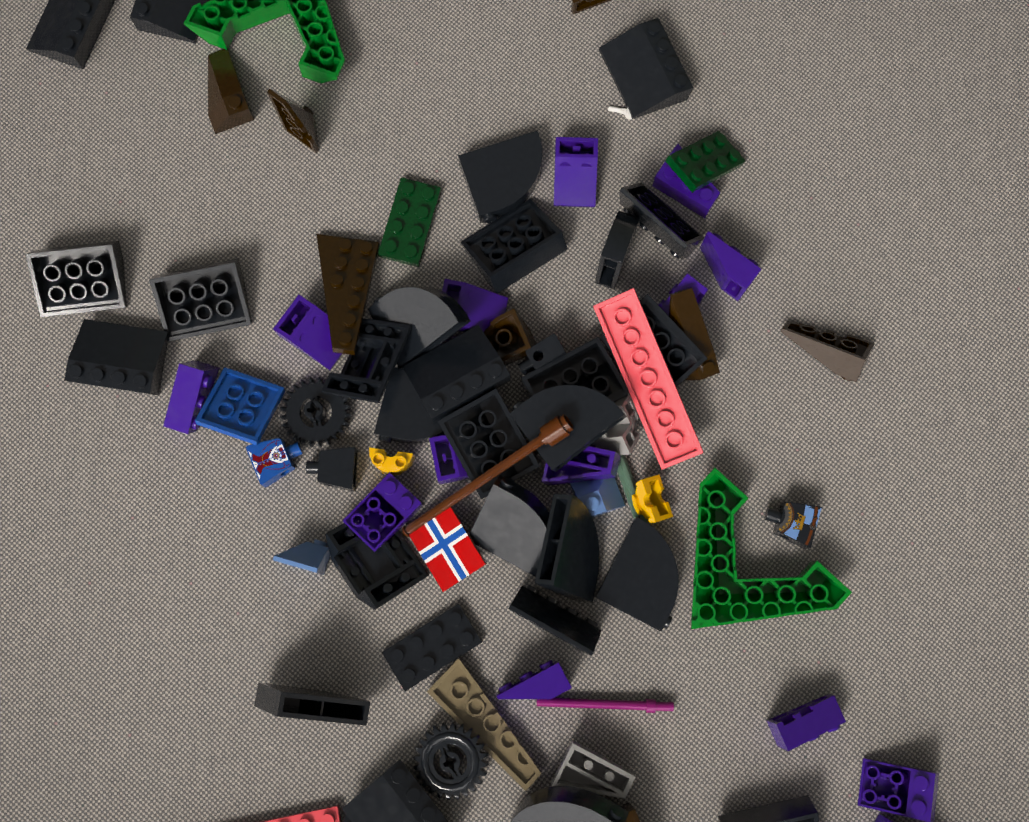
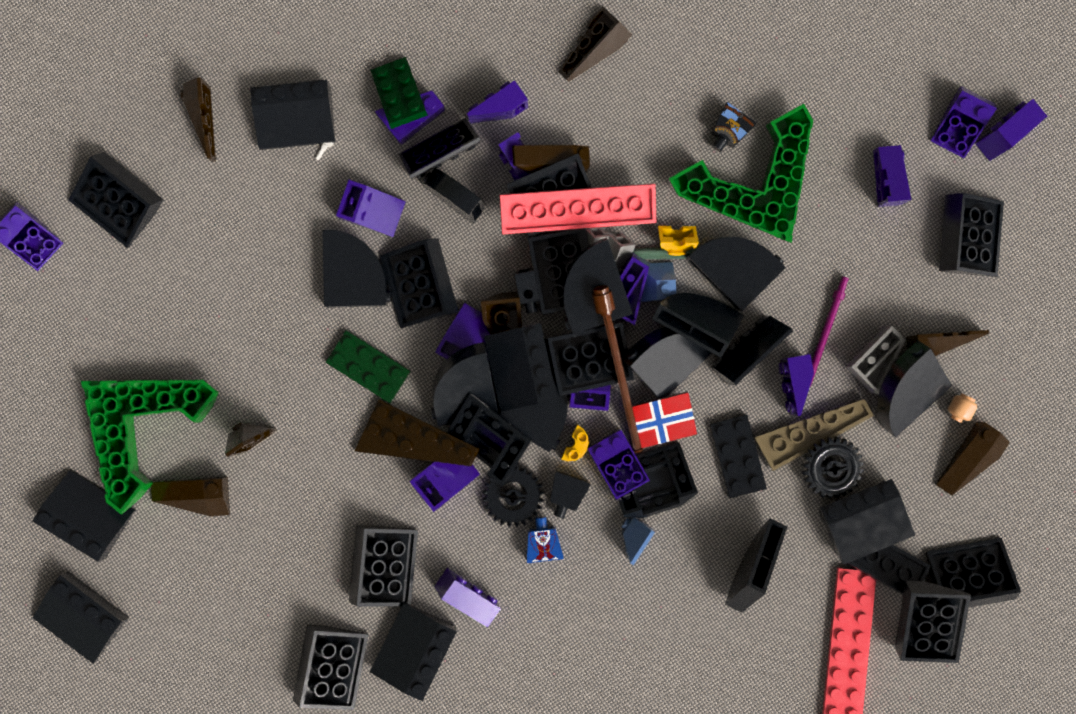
camera: 75 degrees left, 10 degrees up
blue plate [195,367,285,446] -> none

